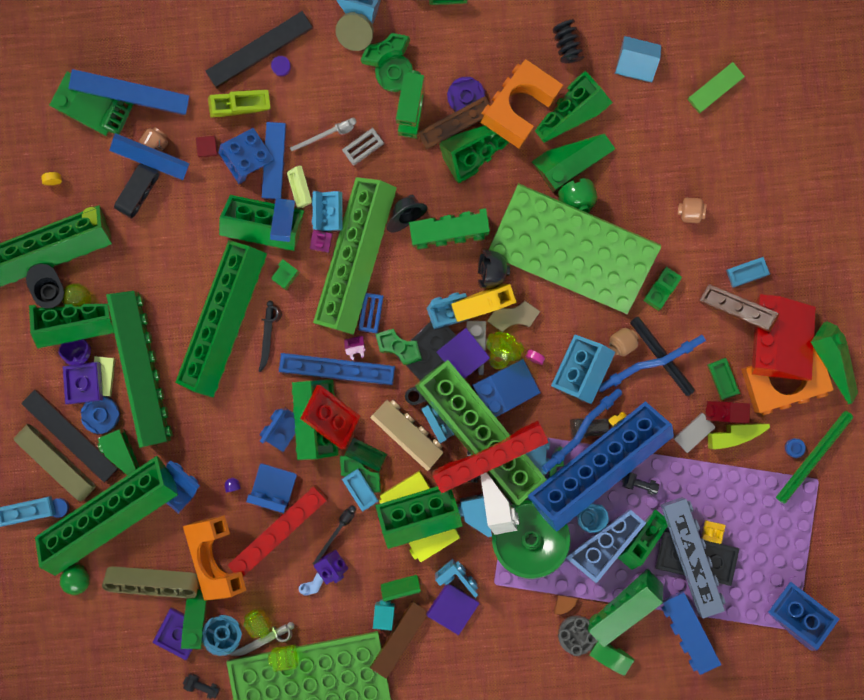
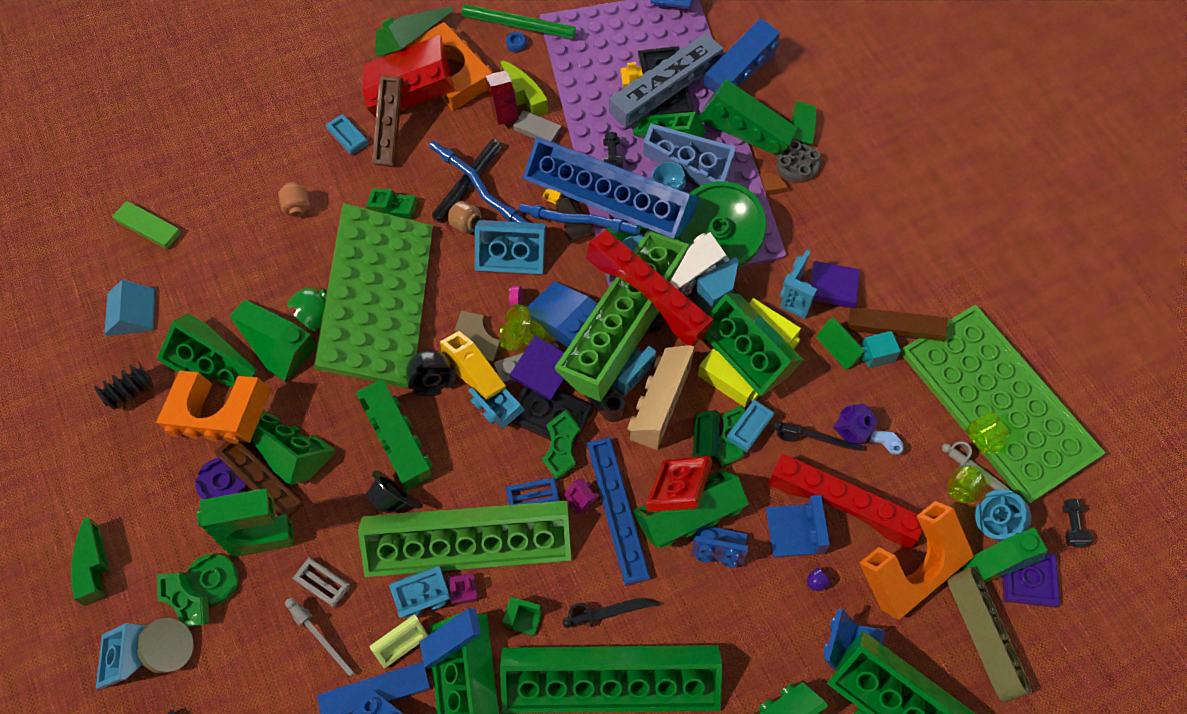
camera: 115 degrees left, 25 degrees down
green tile [707,358,740,400] -> none

